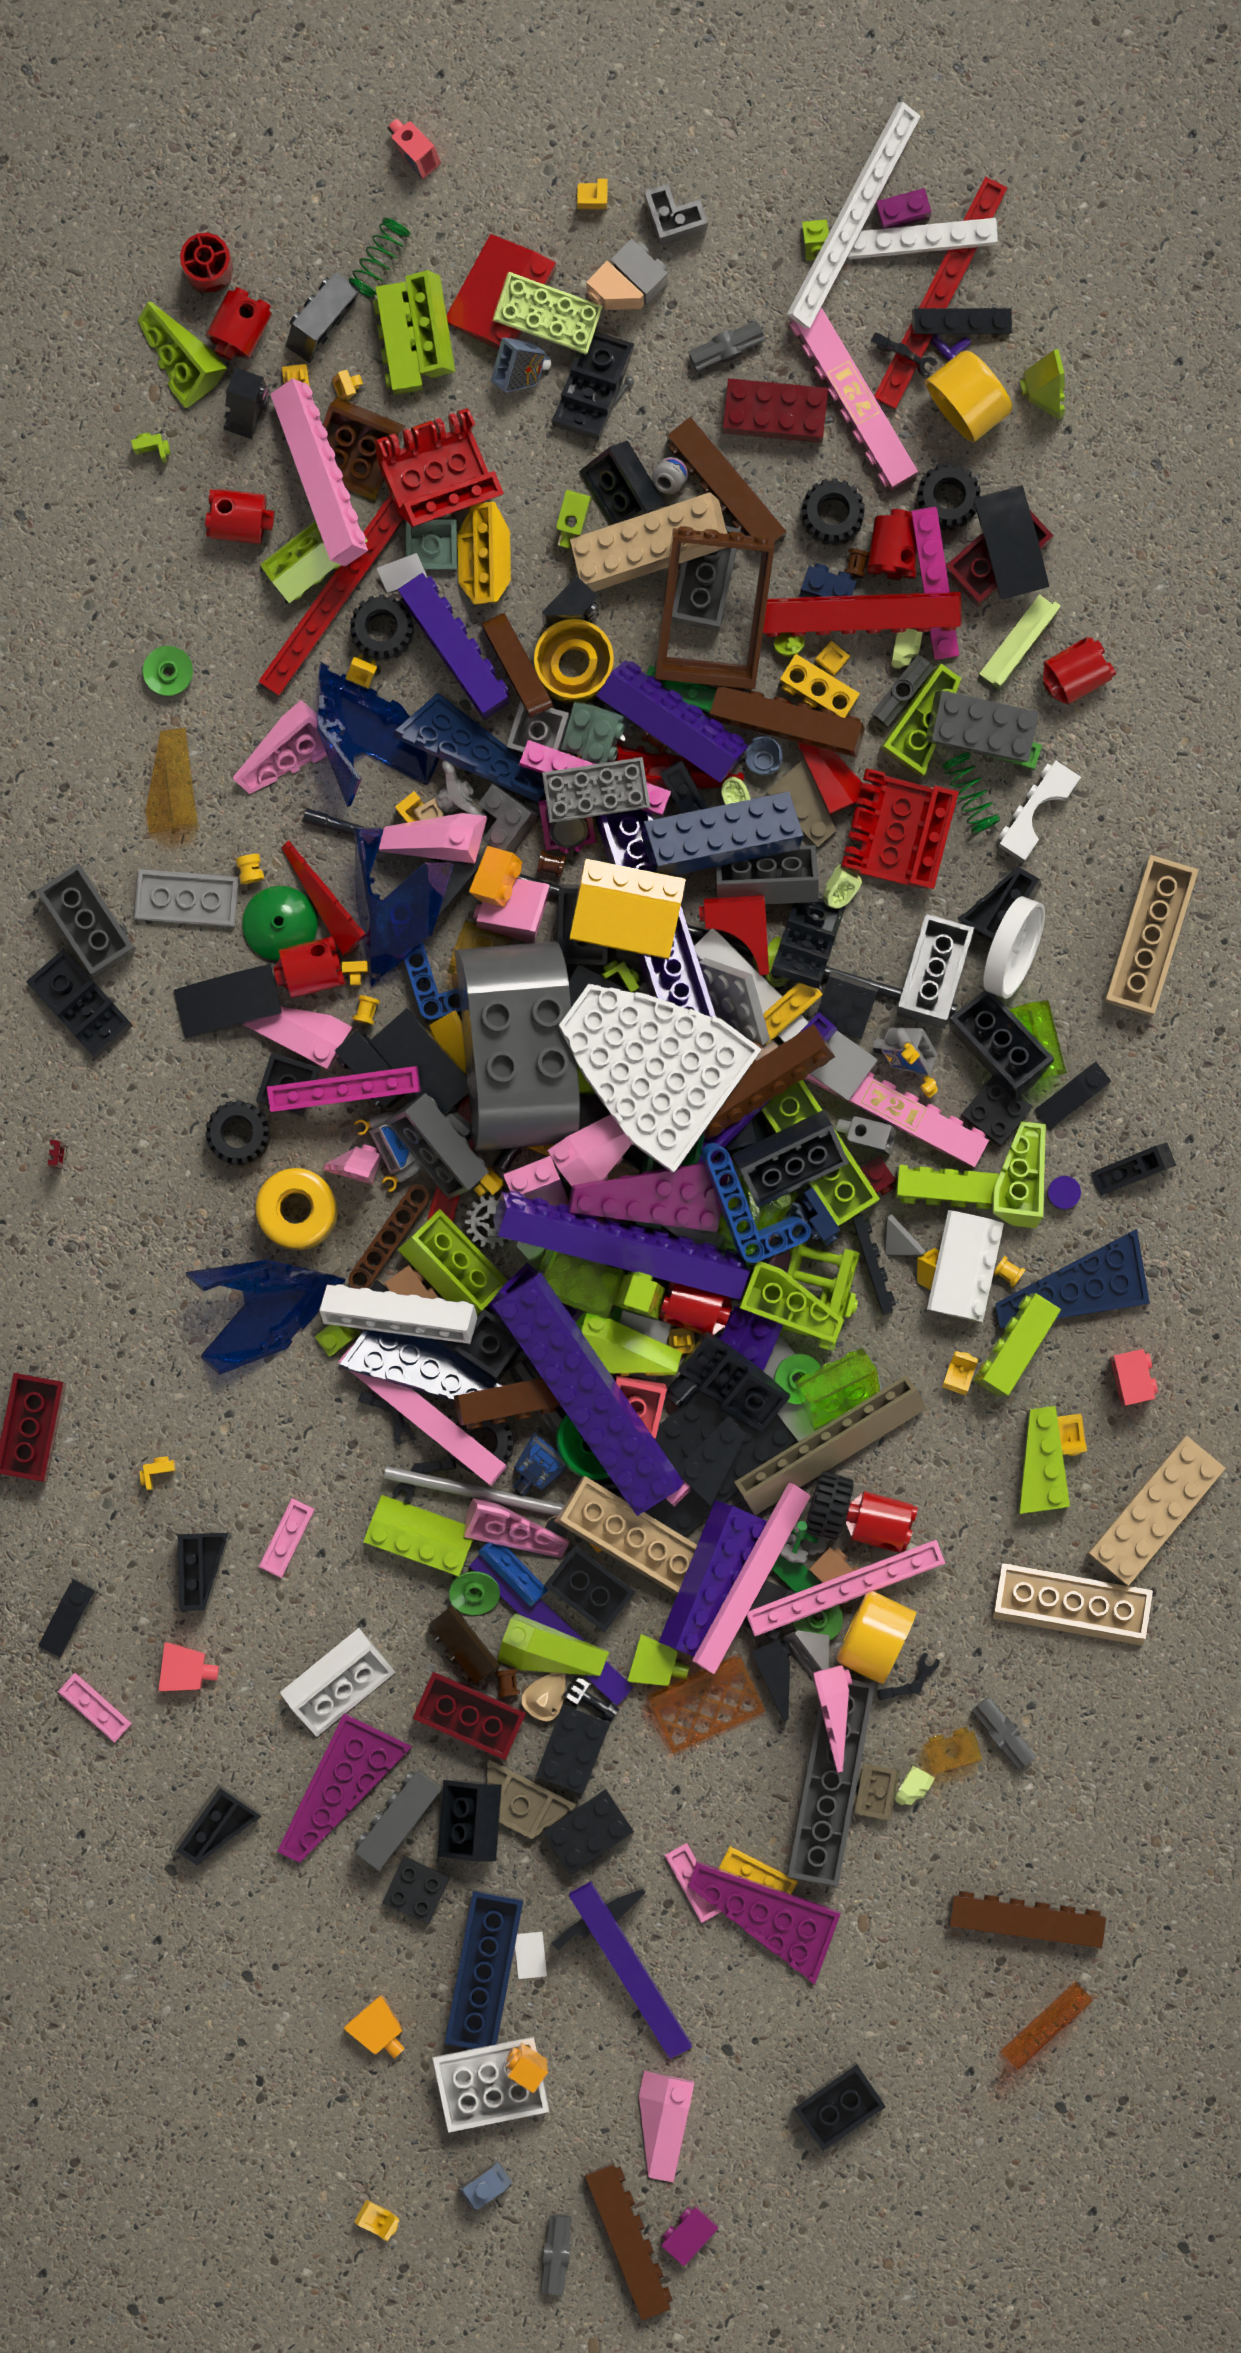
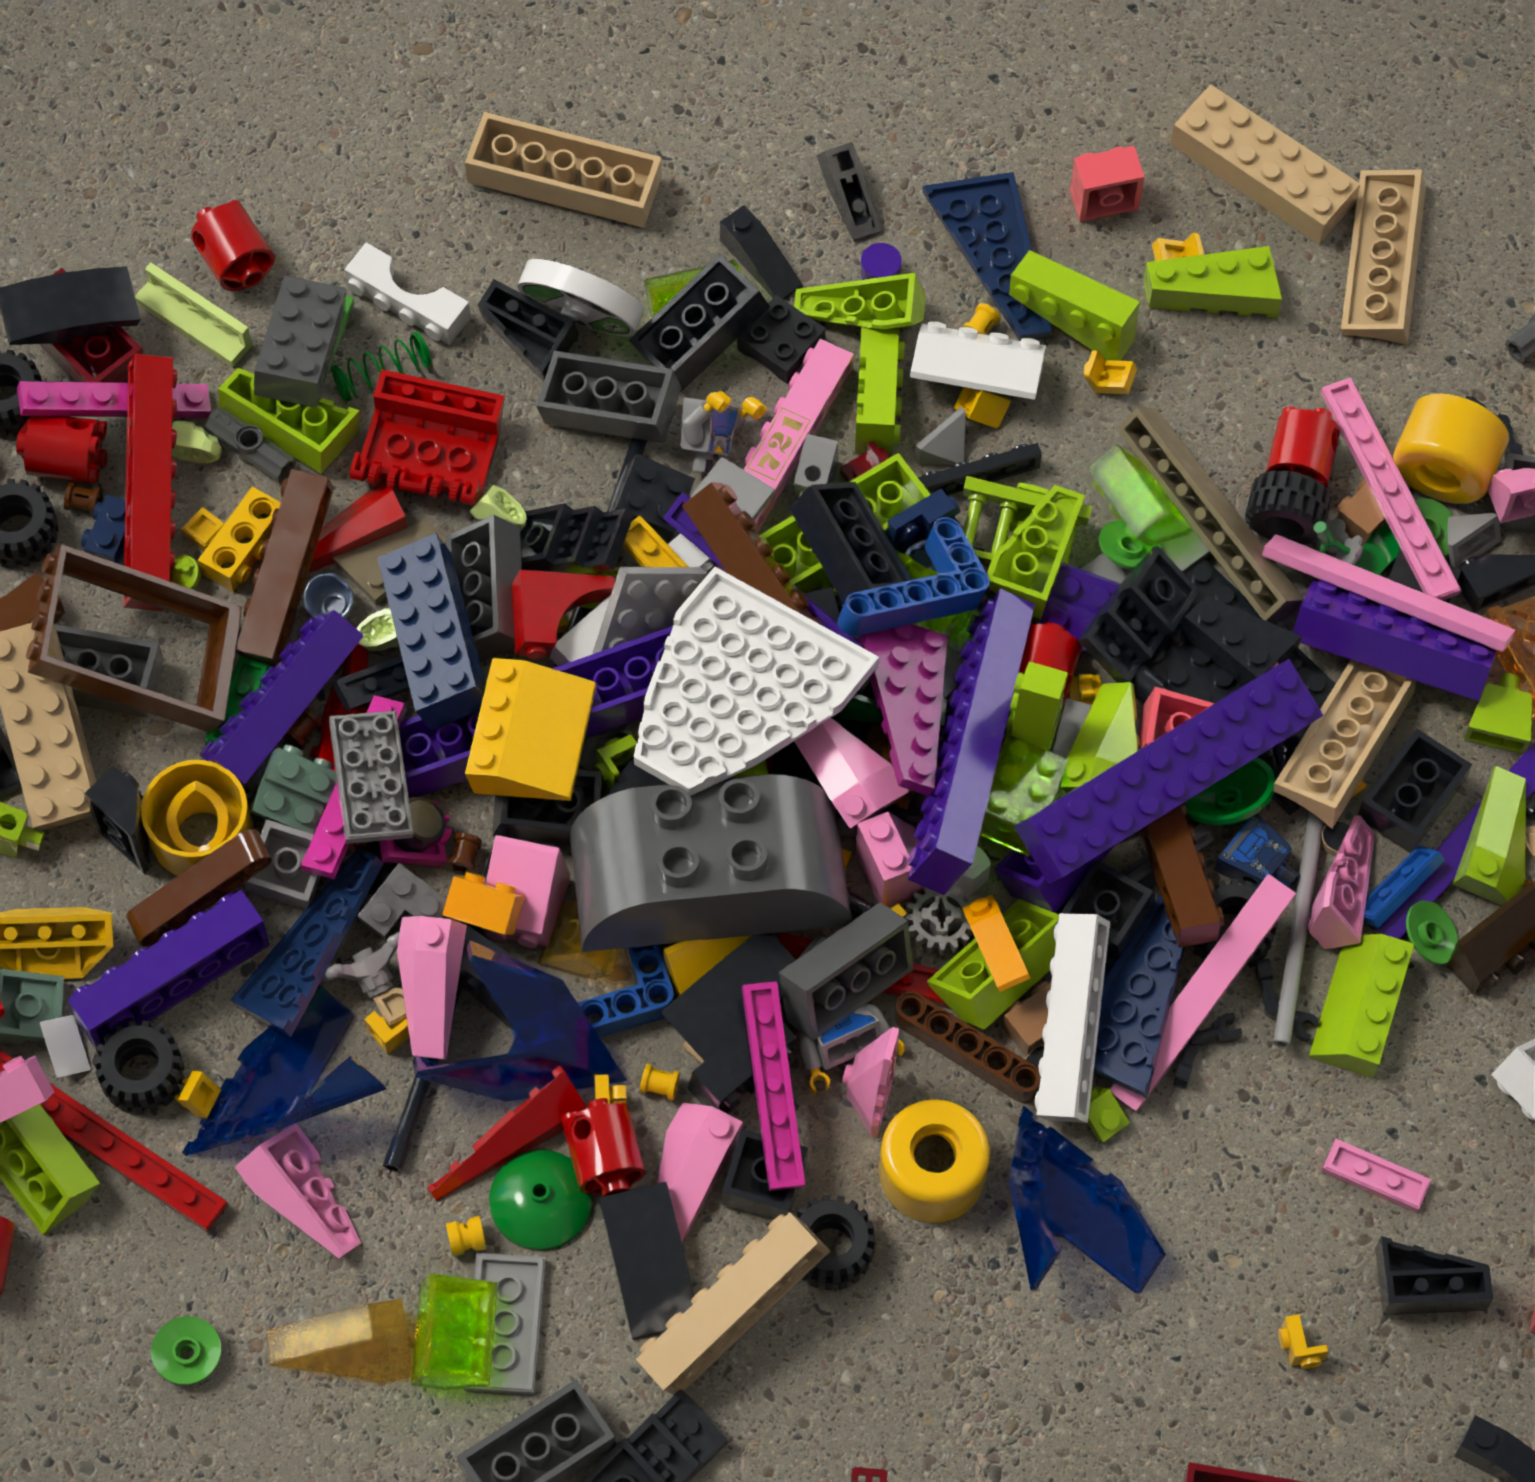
camera: 95 degrees left, 20 degrees down
none -> clear neon green slope [411,1273,498,1390]
none -> tan brick [636,1212,830,1395]
none -> light orange slope [962,894,1031,992]

